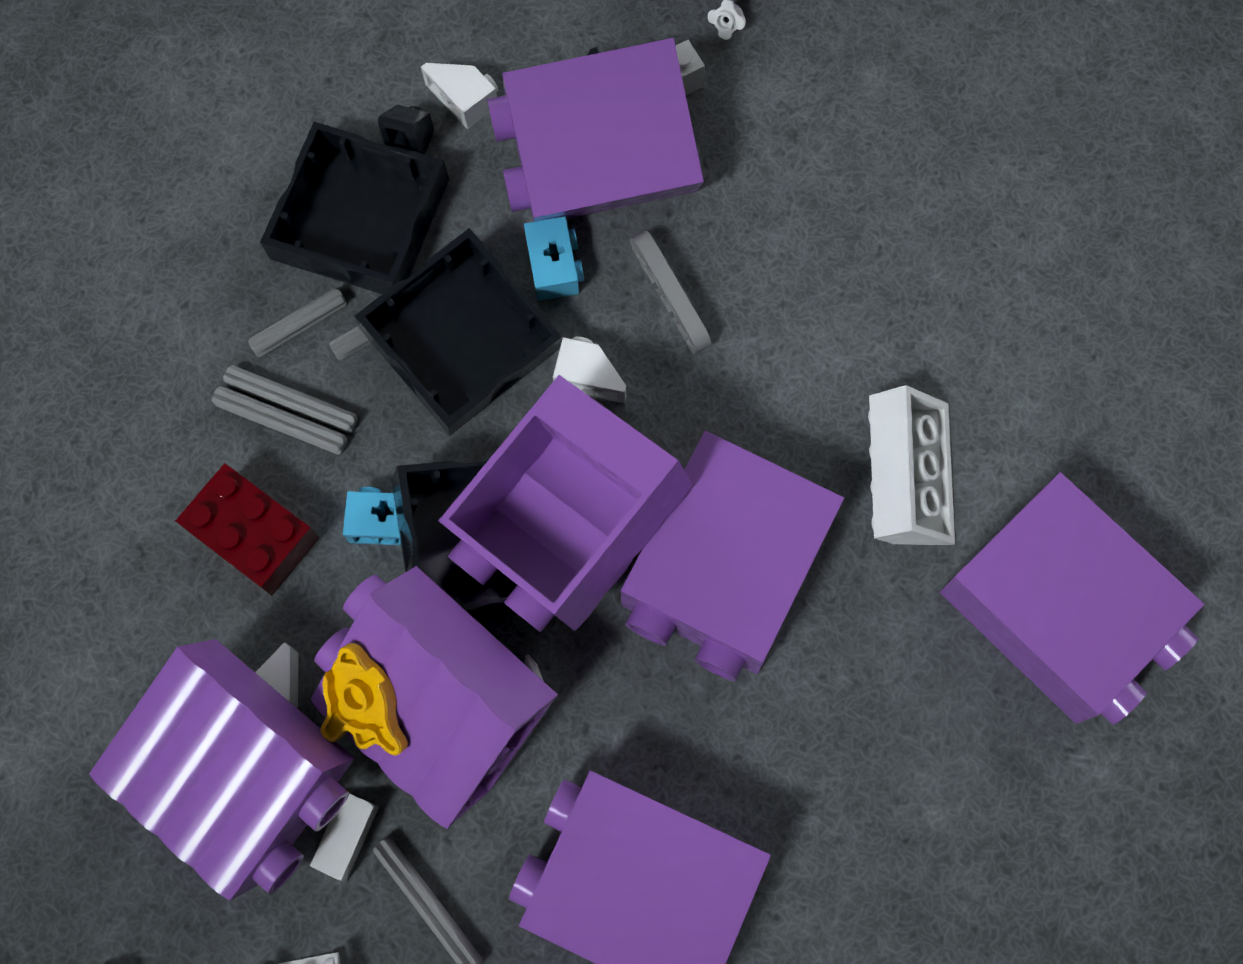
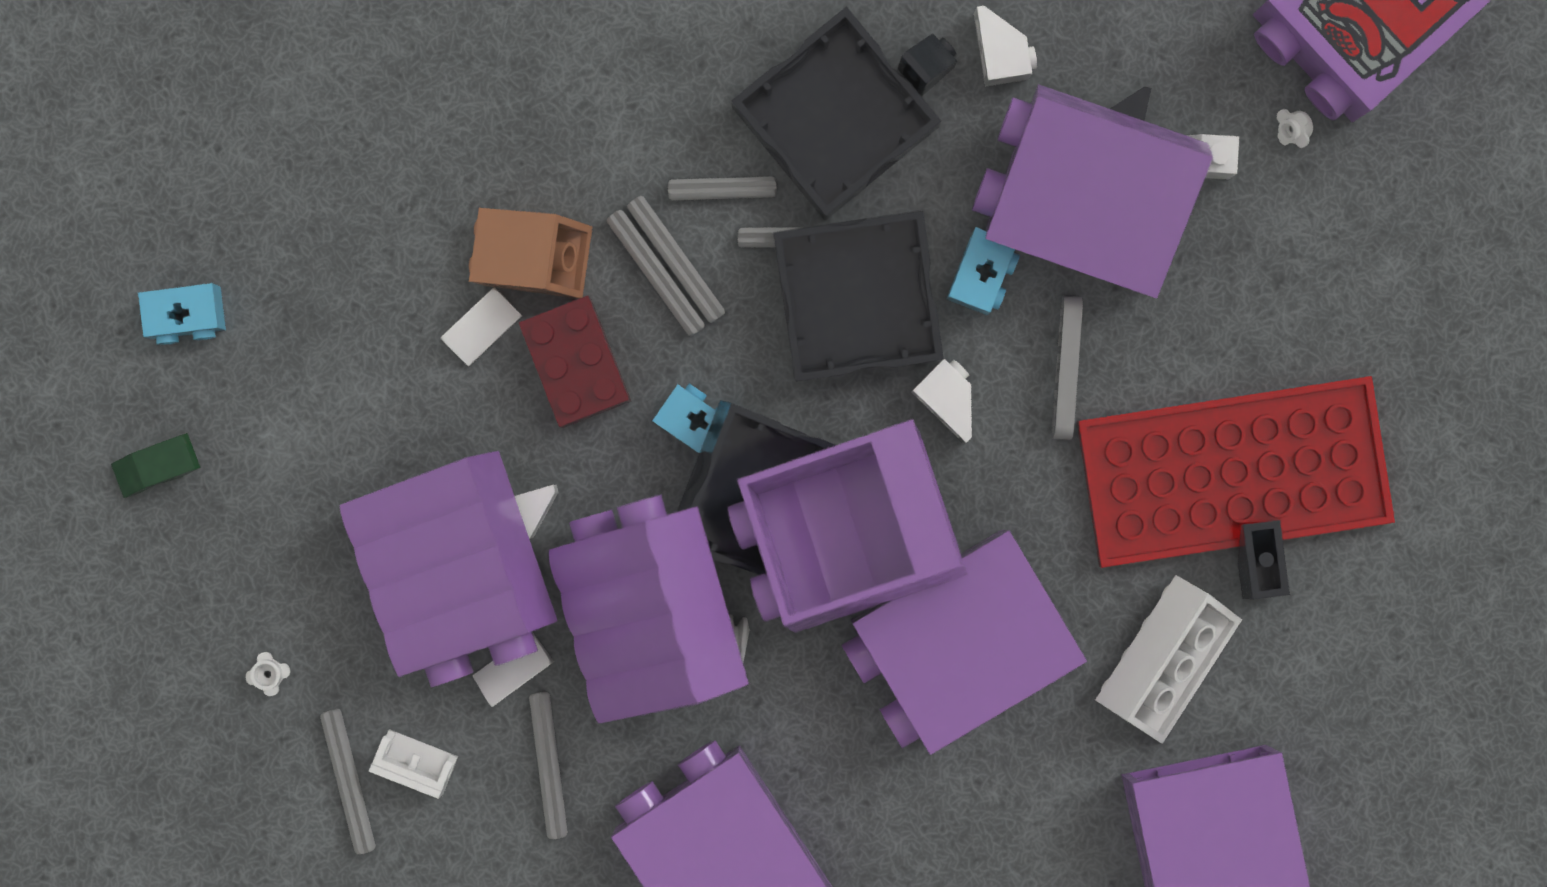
camera: 30 degrees right, 15 degrees up
yellow tile [320,643,408,756] -> none
none -> white slope [441,287,522,366]
none -> nougat slope [469,208,592,299]
none -> red plate [1077,376,1395,568]
none -> black slope [1238,520,1290,599]

